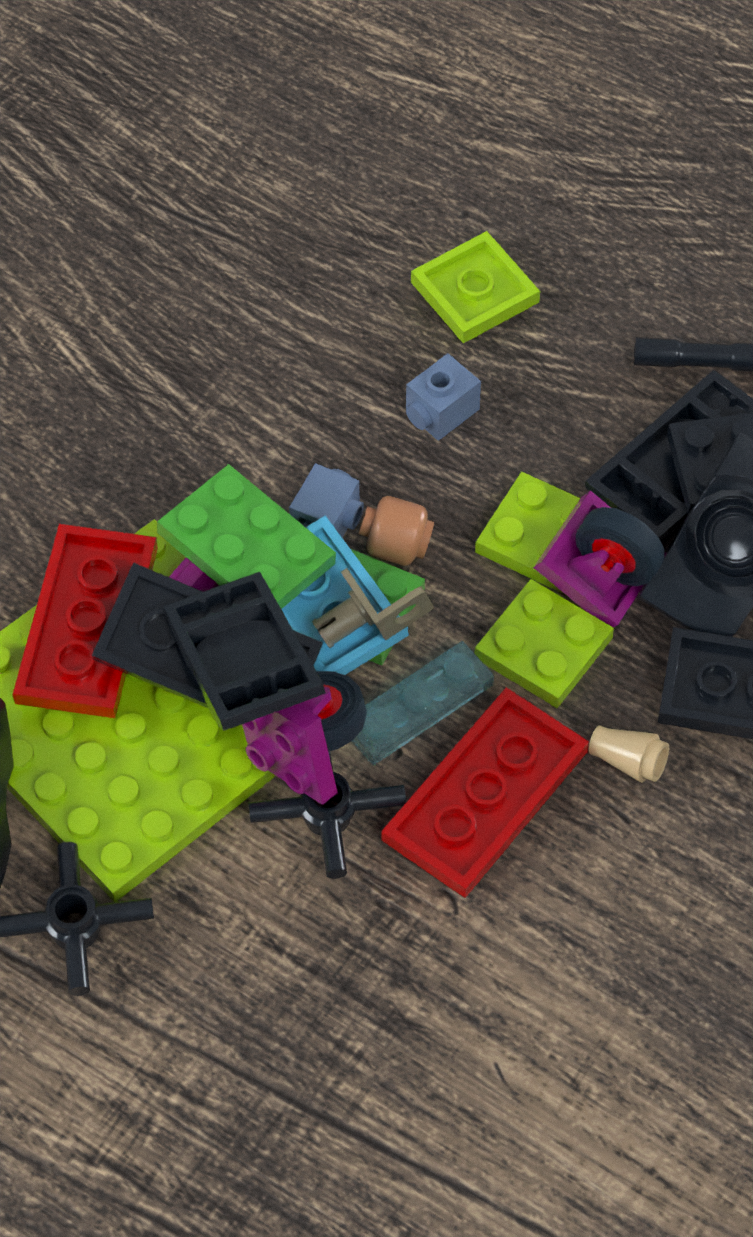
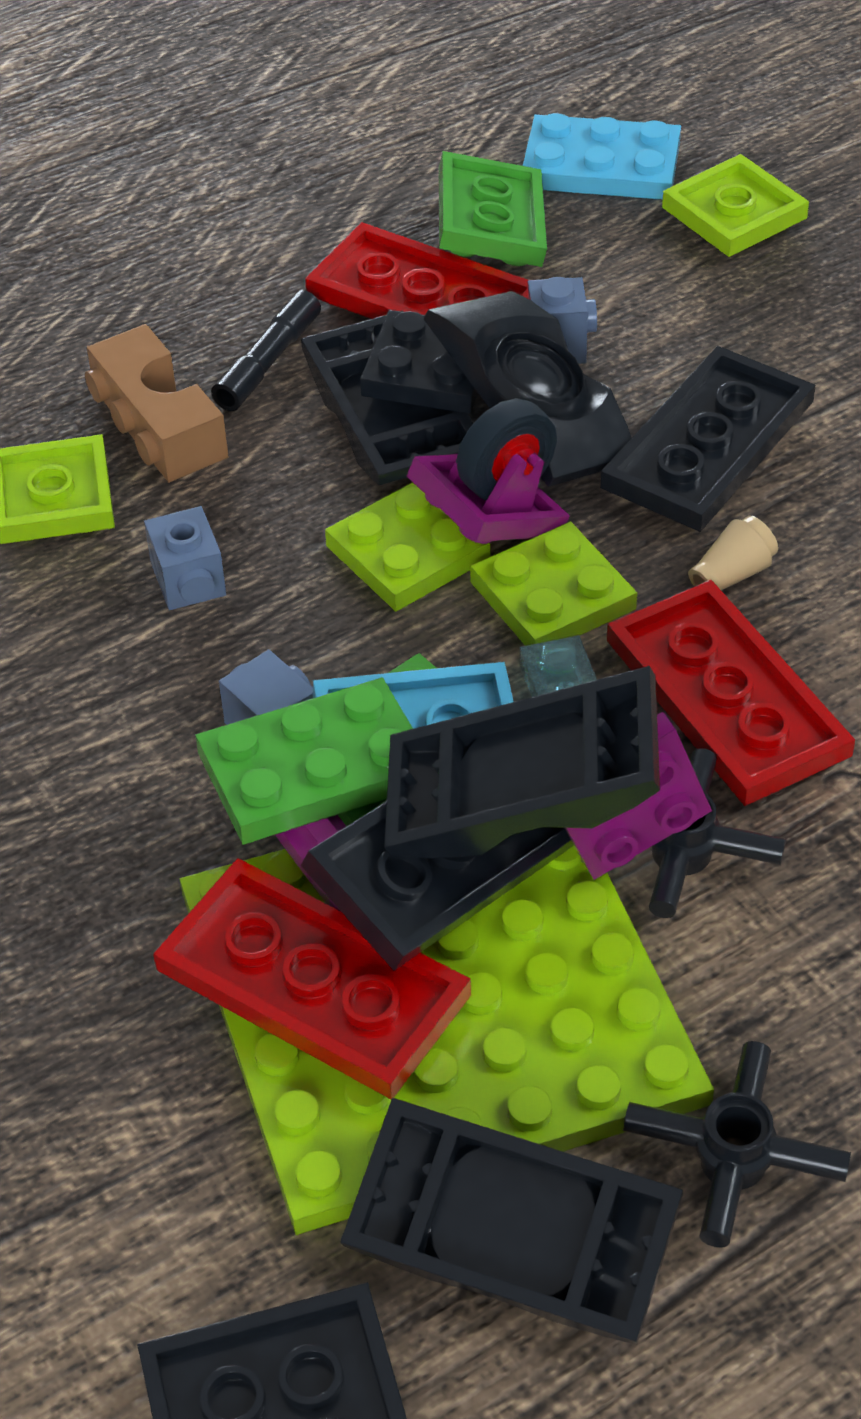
camera: 65 degrees left, 10 degrees down
dark tan bracket [312,568,434,648] -> none
nougat head [358,496,434,566] -> none
none -> medium nougat arch [85,324,229,483]

